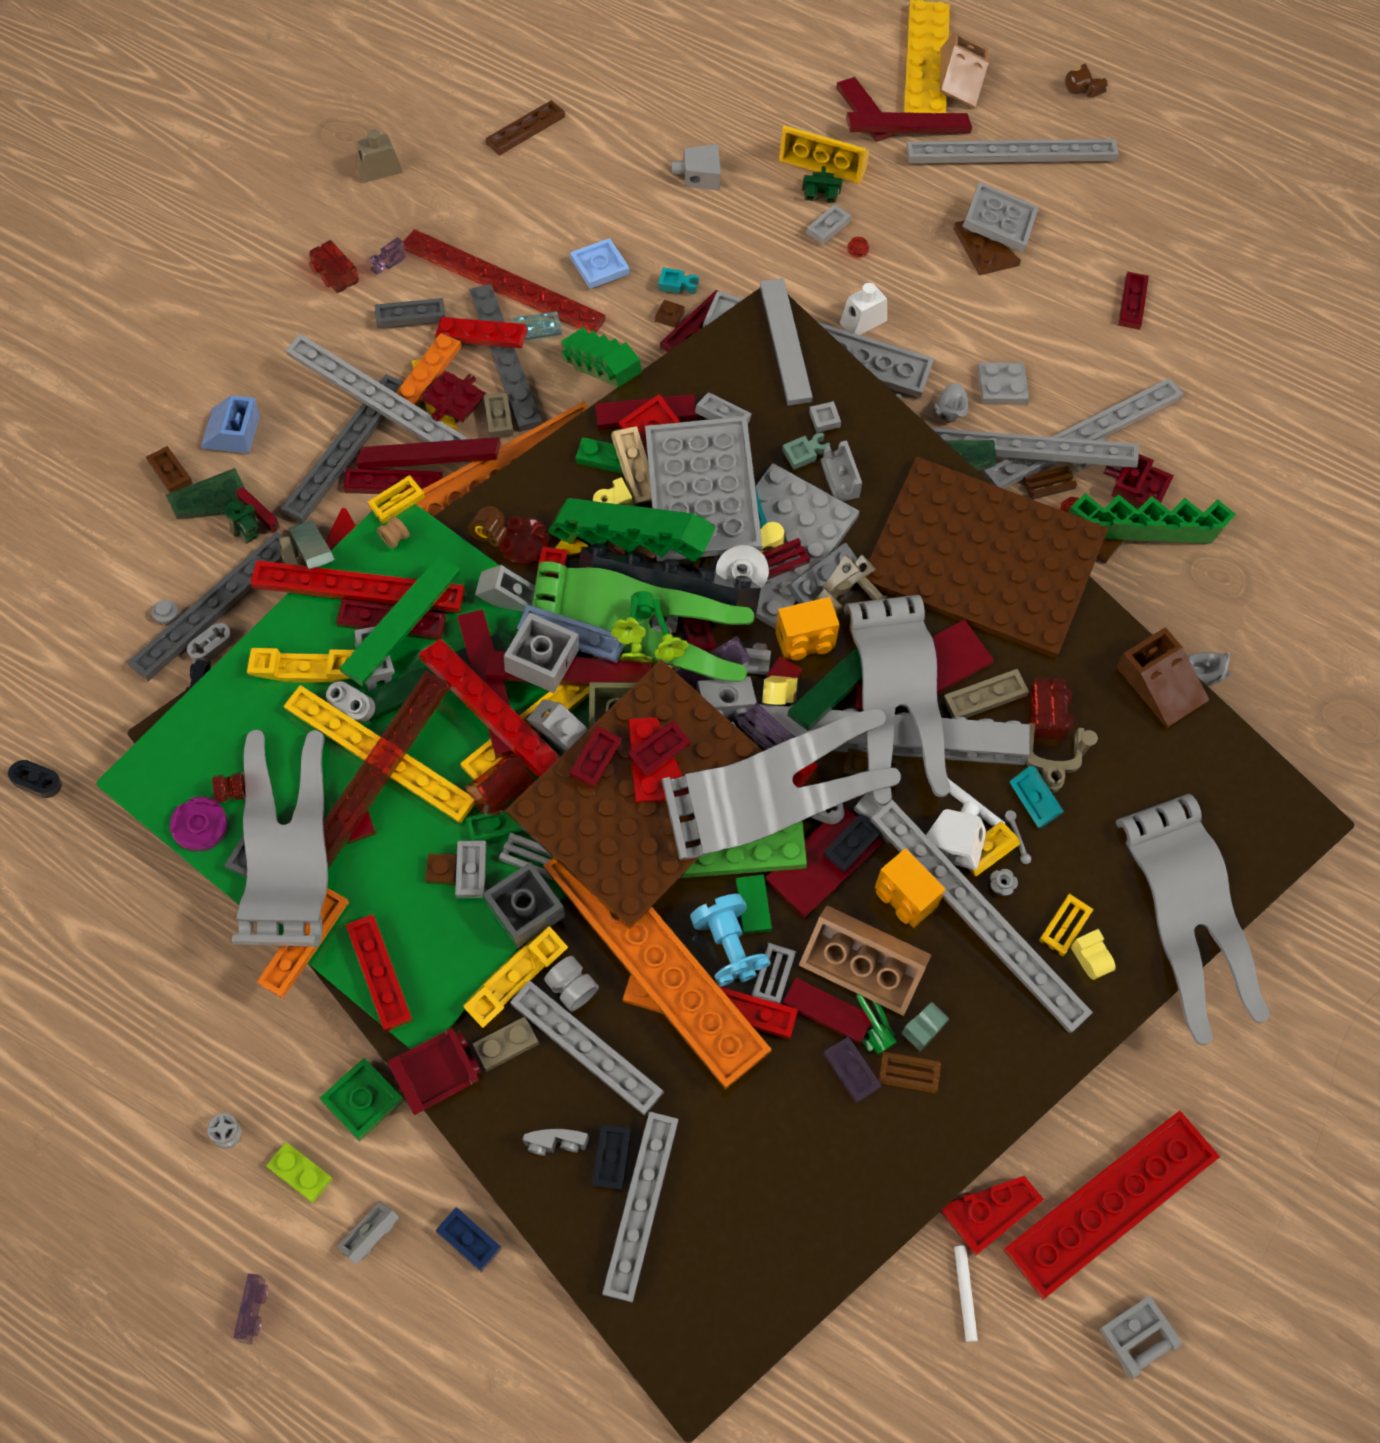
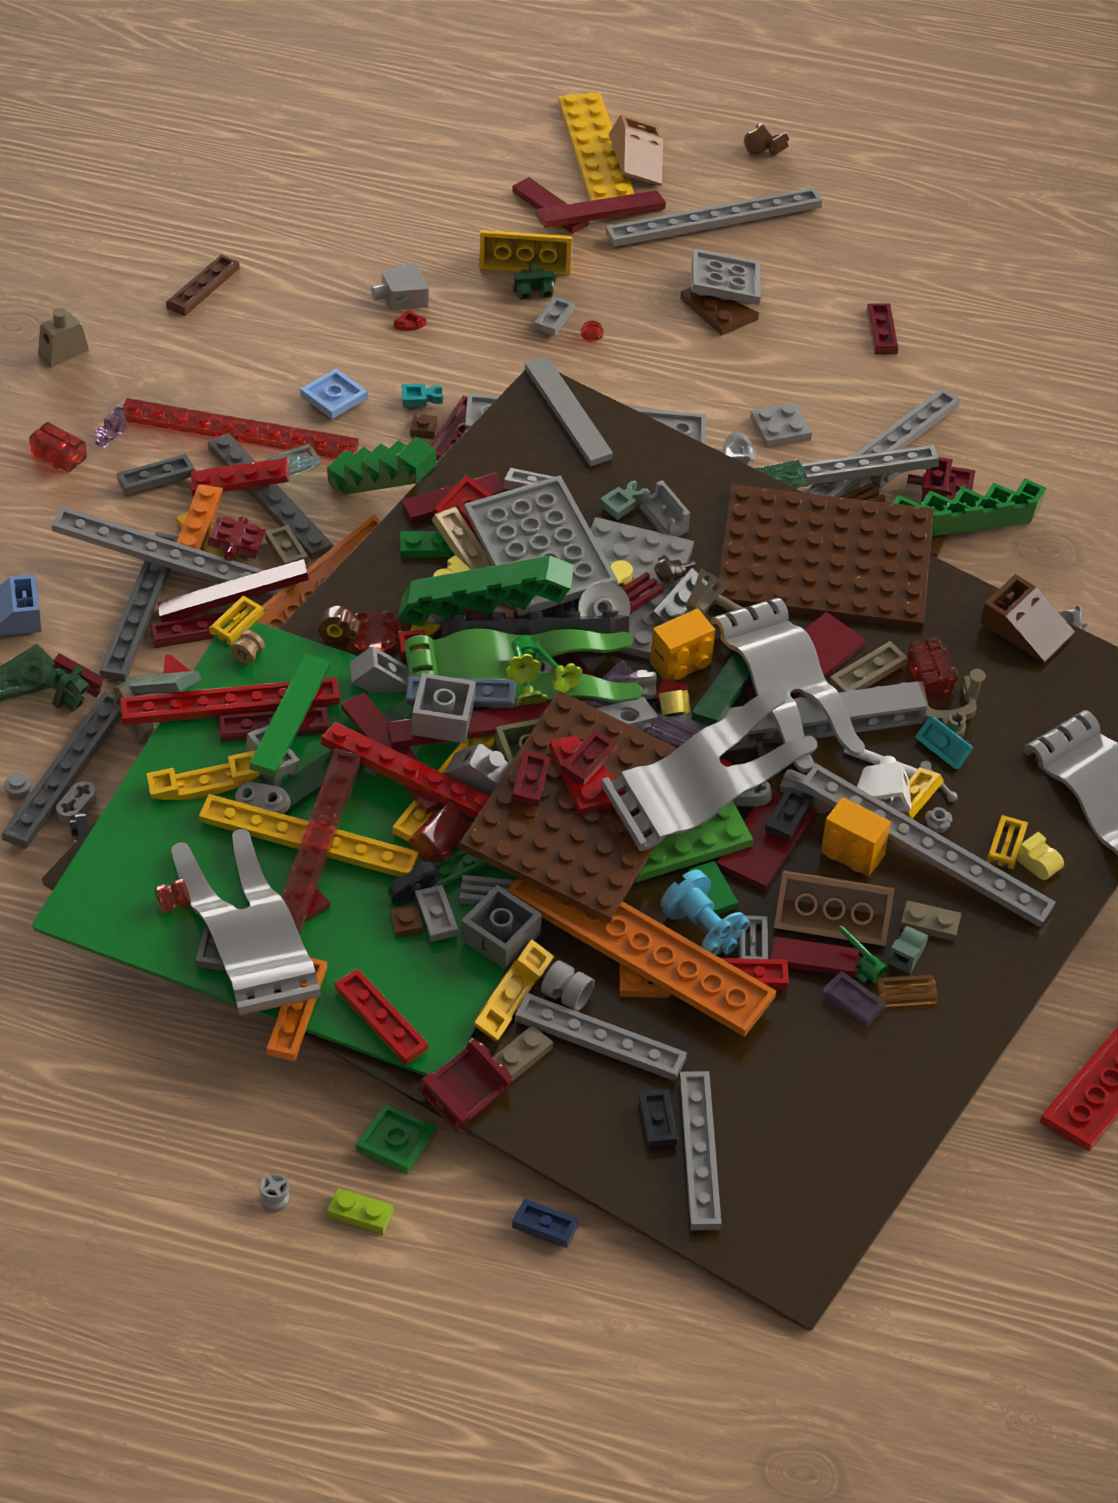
camera: 15 degrees left, 15 degrees down
magenta tile [170,797,228,852] -> none
plate [234,1273,268,1344] -> none
light grey plate [337,1201,399,1265] -> none
light grey slope [523,1129,589,1156] -> none
light grey plate [809,401,841,433] -> none
white torso [840,283,887,335] -> none
red wing [940,1176,1044,1257] -> none
white bar [954,1246,978,1342] -> none
none -> black plate [388,862,441,906]
none -> red tile [394,310,426,331]
none -> dark brown piece [654,554,696,584]
none -> dark tan plate [900,901,962,941]

